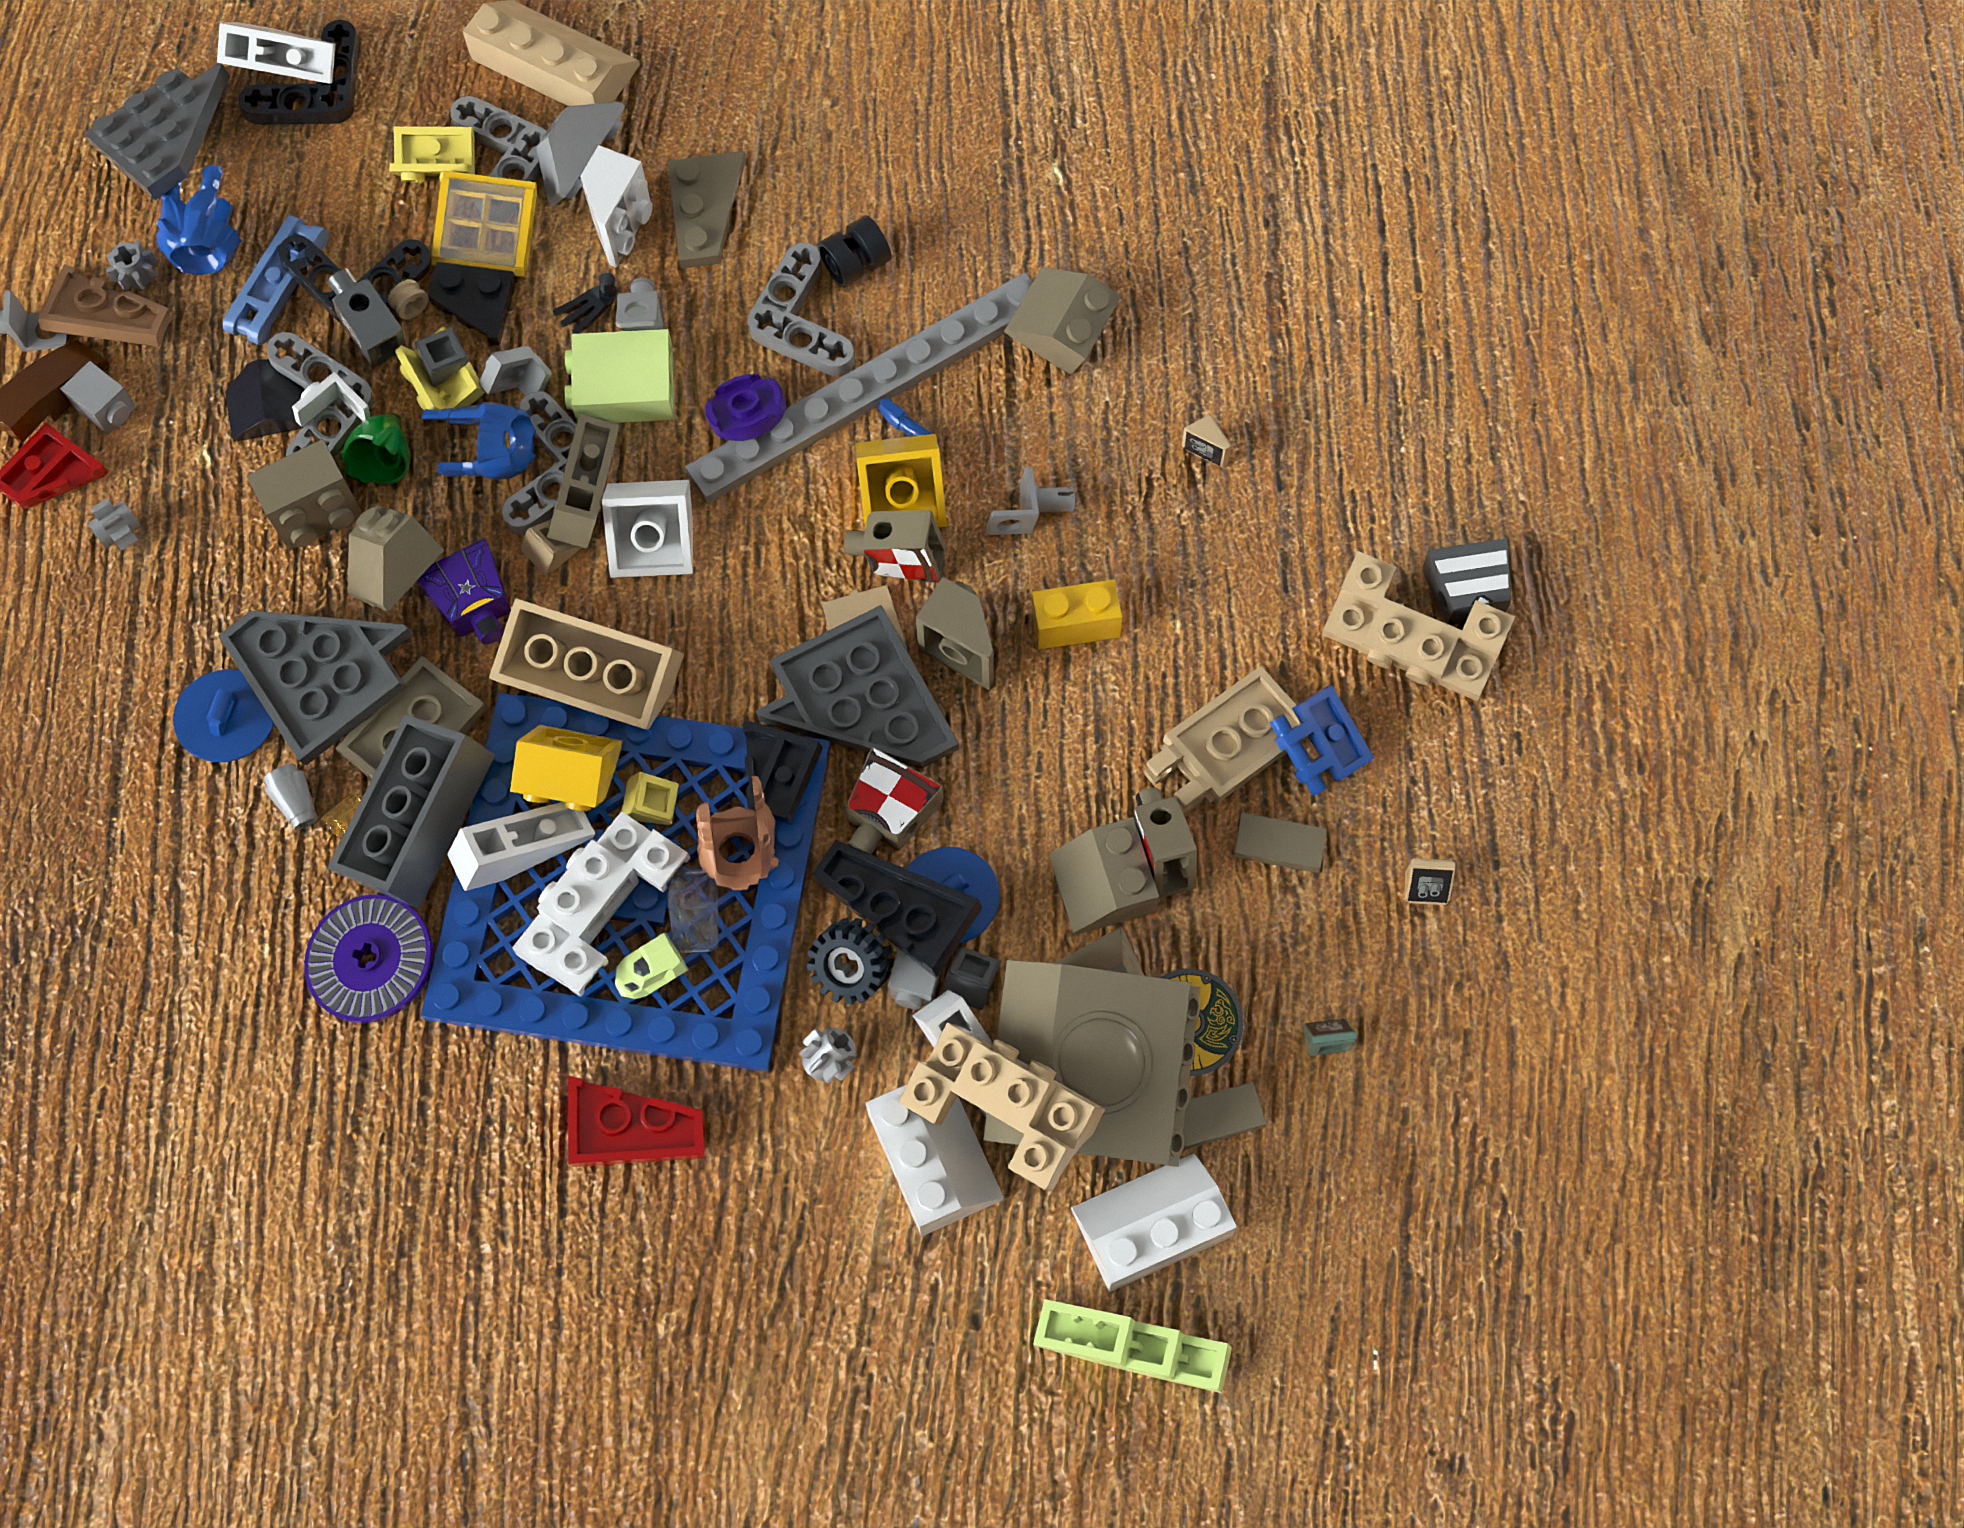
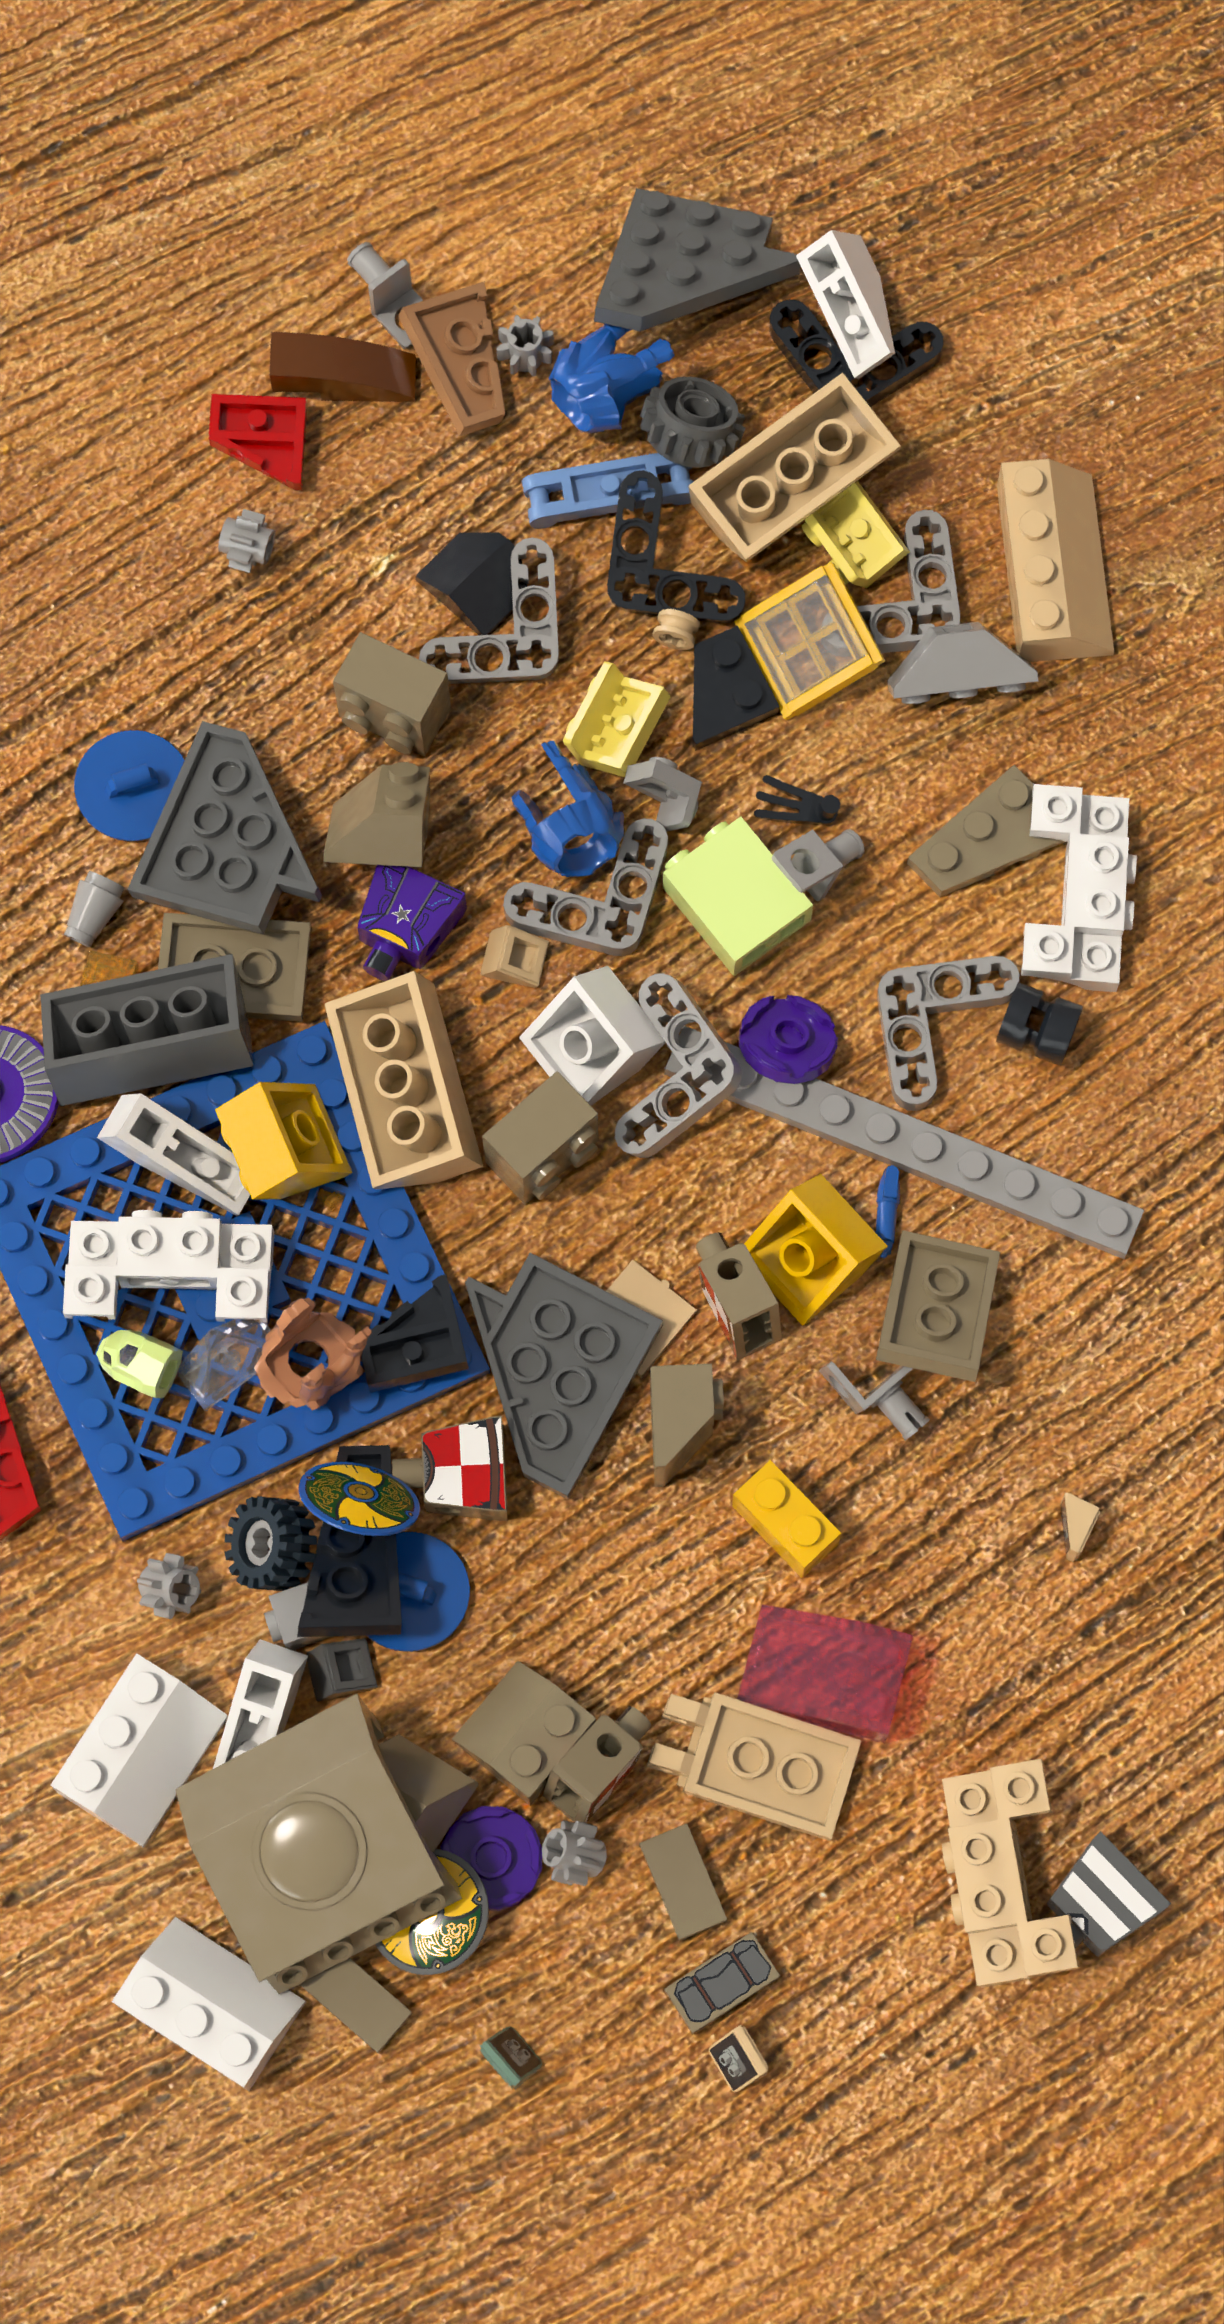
camera: 55 degrees right, 5 degrees up
light grey brick [60,361,136,434] -> none
white bracket [292,372,370,427] -> none
dark grey torso [328,268,406,369] -> none
green hat [342,413,411,485] -> none
dark grey slope [415,327,469,387] -> none
dark tan slope [547,414,619,549] -> none
white slope [580,145,653,267] -> none
light yellow slope [622,772,679,825] -> none
tan bracket [898,1023,1105,1191] -> none
dark tan slope [1004,267,1122,375] -> none
yellowish green slope [1033,1299,1232,1393] -> none
blue plate [1269,685,1374,796] -> none
none -> shield [299,1462,420,1536]
none -> dark purple tile [441,1806,542,1911]
none -> dark tan brick [482,1071,599,1205]
none -> light grey gear [542,1820,607,1886]
none -> light grey beam [615,973,742,1158]
none -> dark grey gear [640,377,745,467]
none -> tile [664,1932,780,2035]
none -> tan slope [688,373,901,562]
none -> clear pink slope [737,1604,913,1744]
none -> dark tan plate [876,1230,1000,1382]
none -> white bracket [1021,784,1137,992]

